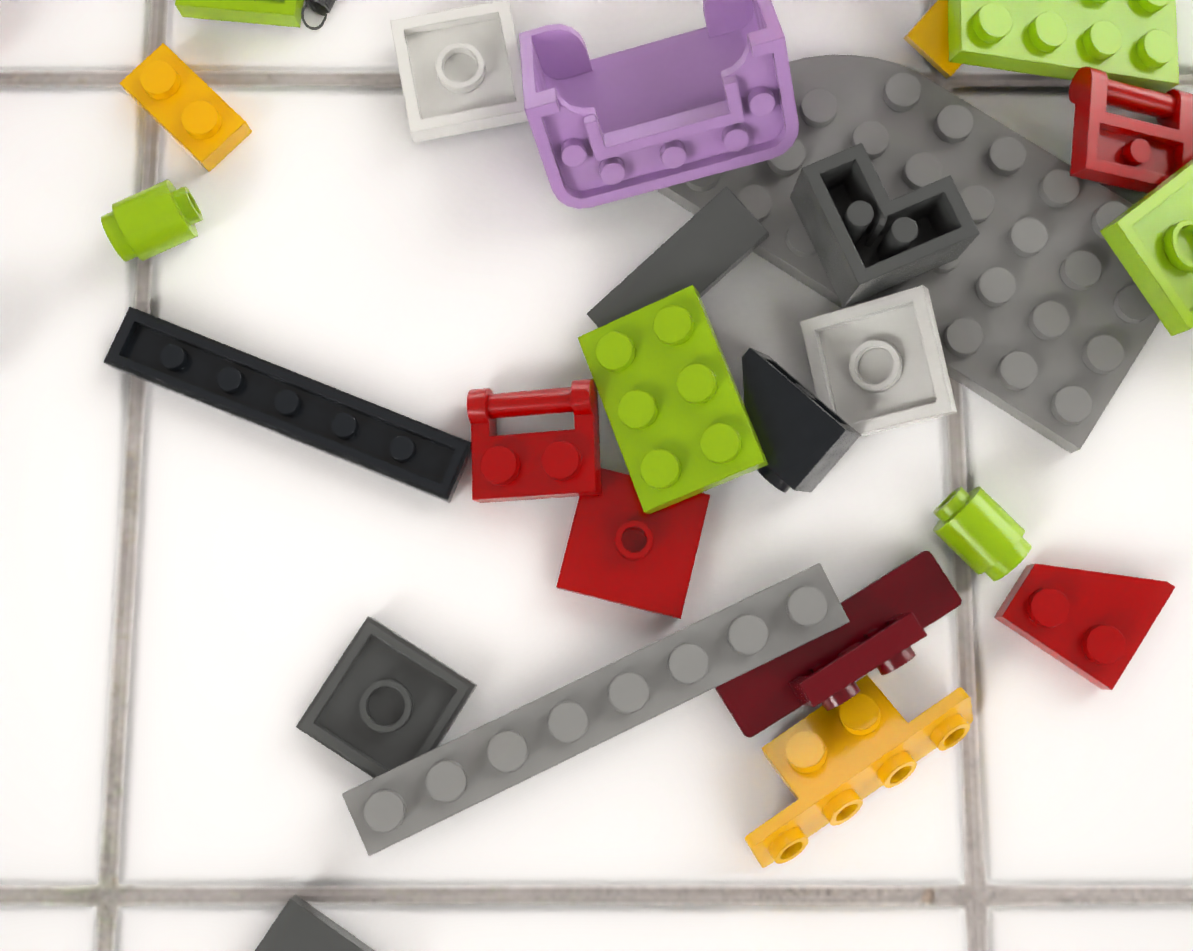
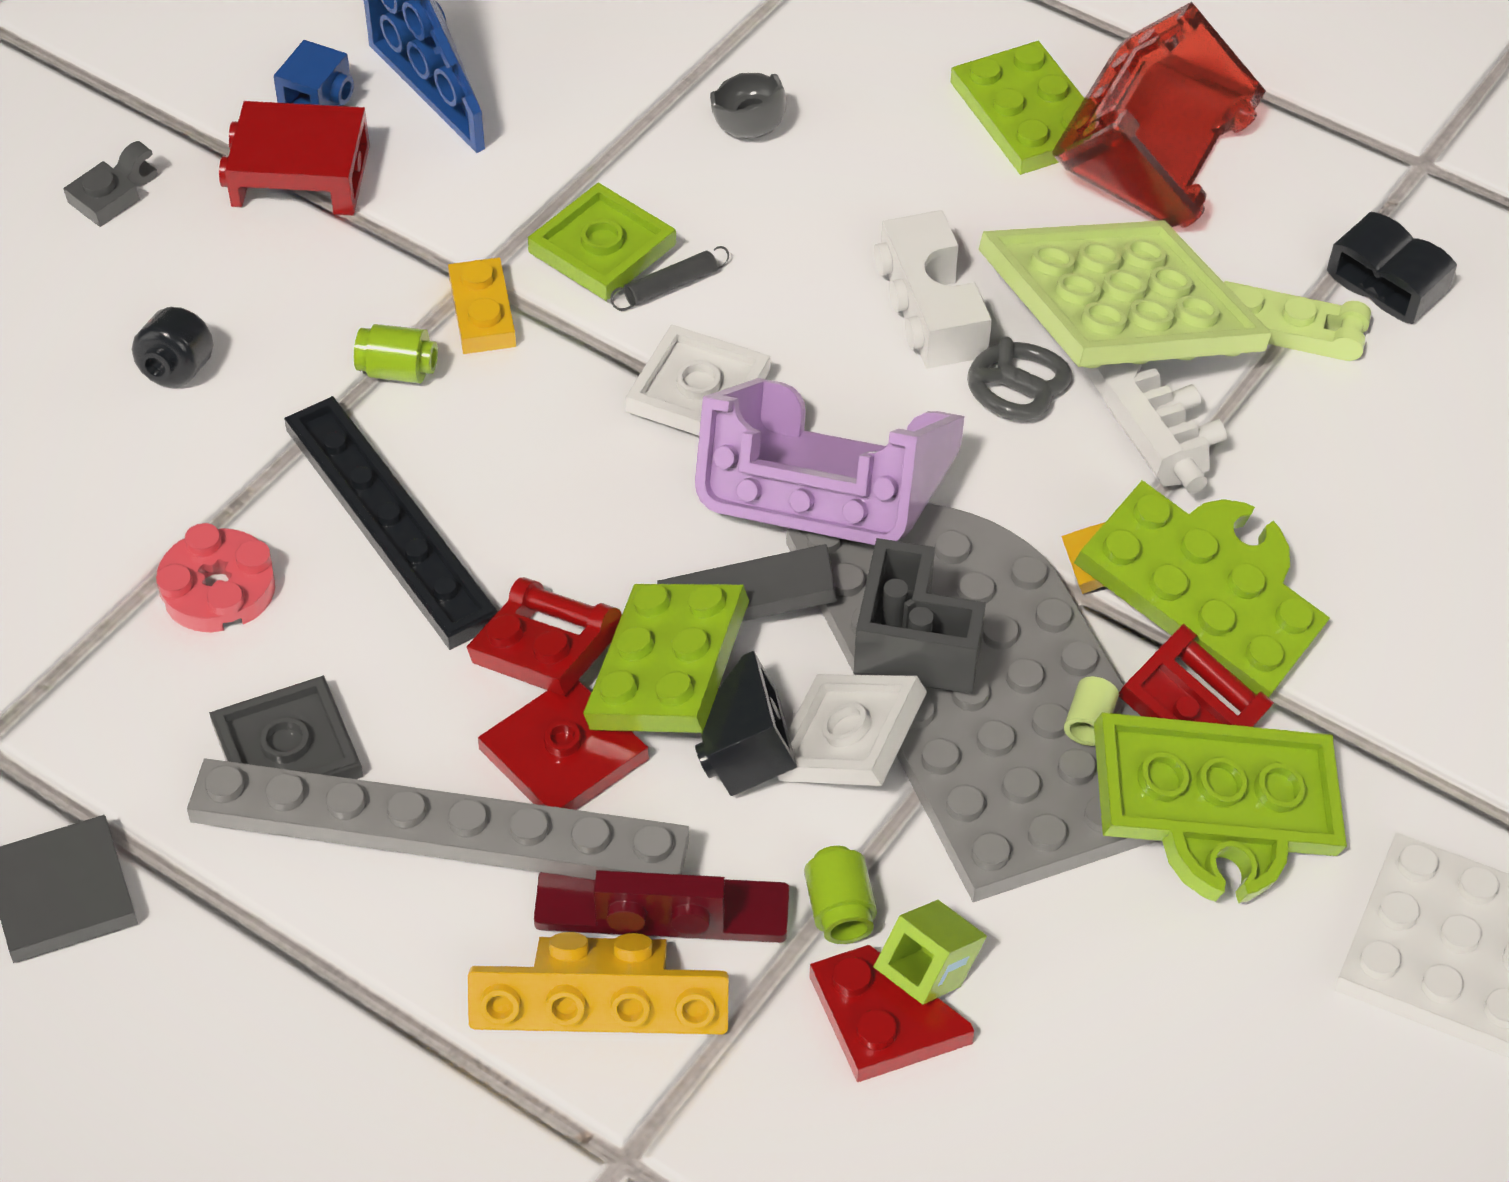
camera: 35 degrees right, 30 degrees down
none -> coral plate [156,523,276,633]
none -> lime brick [873,899,987,1005]
none -> yellowish green hinge [1064,676,1119,746]

